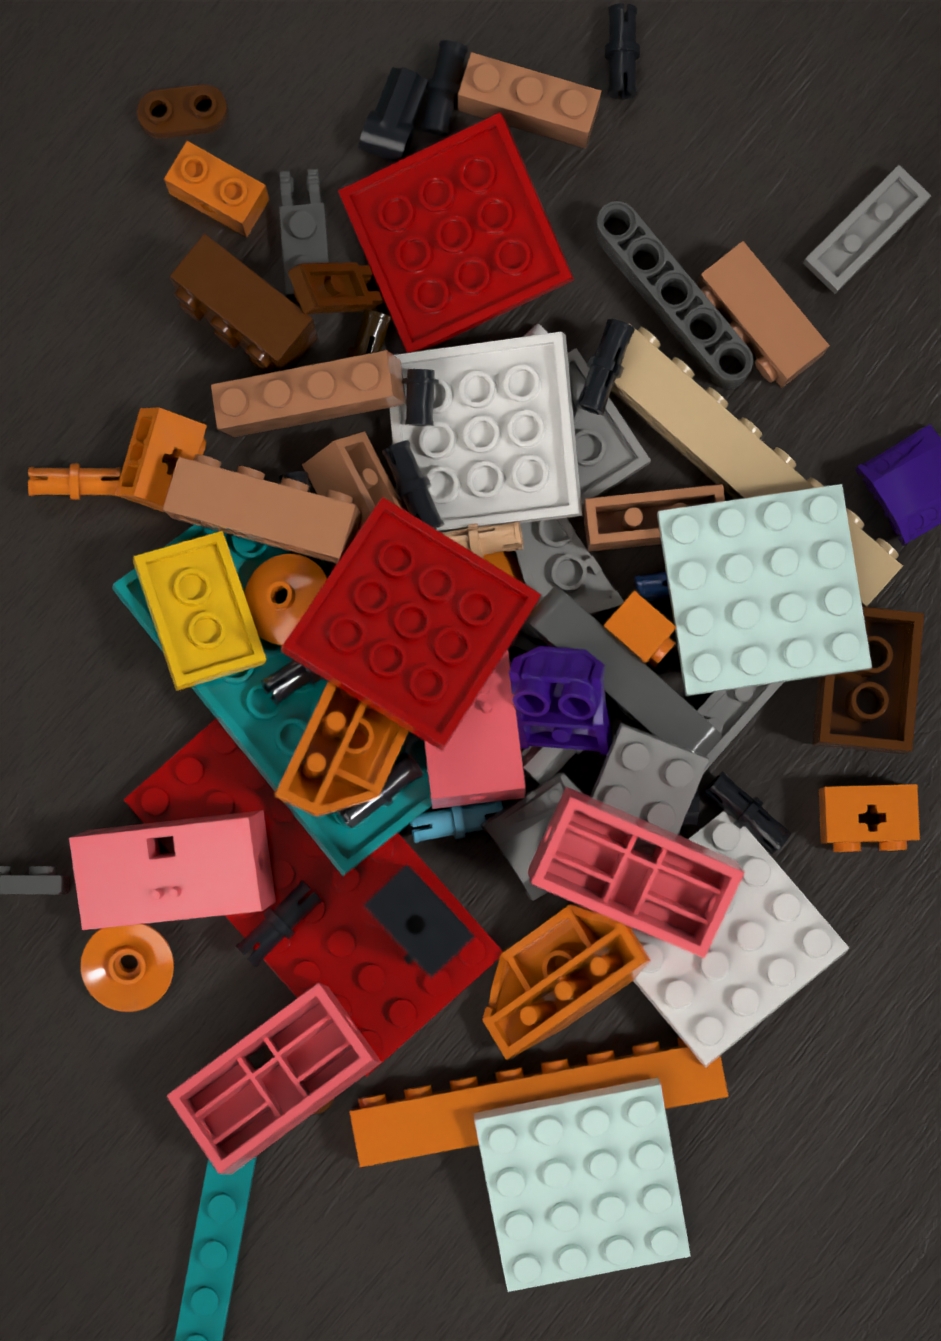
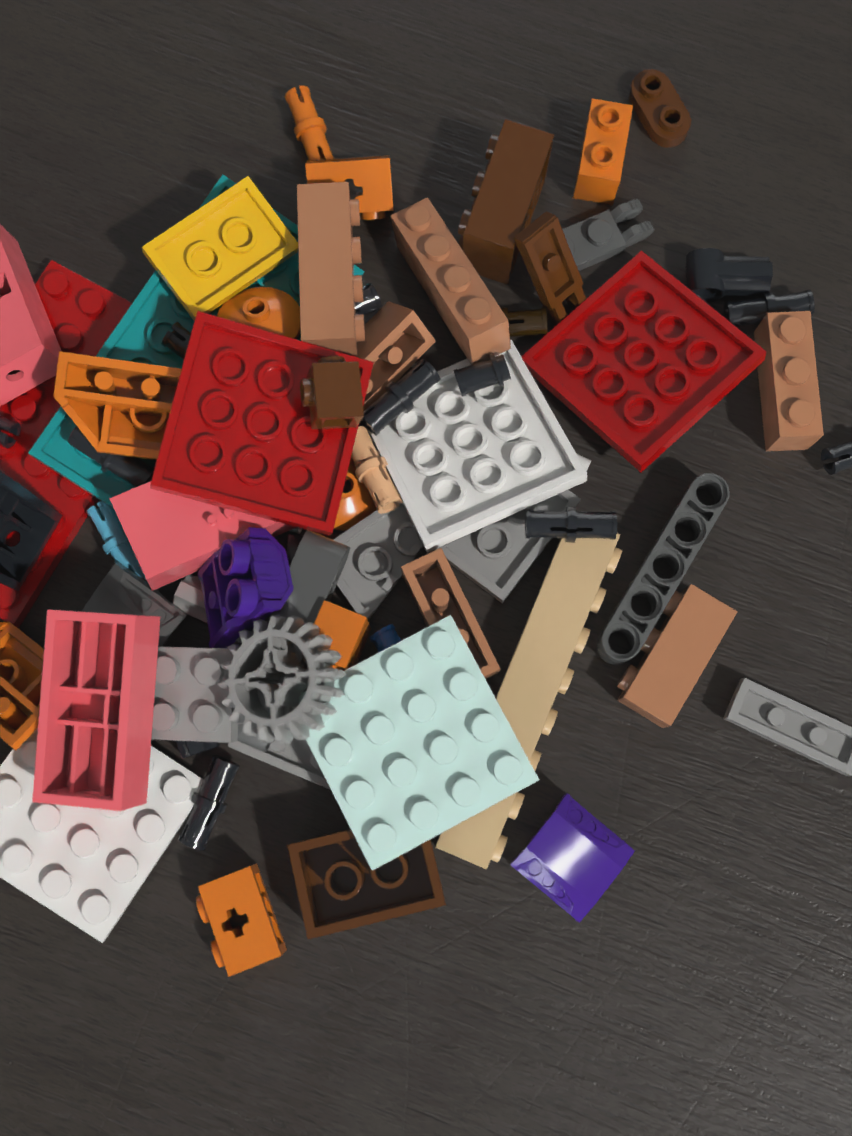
camera: 75 degrees right, 5 degrees down
none -> light grey gear [218,615,346,744]
none -> reddish brown brick [300,356,364,430]

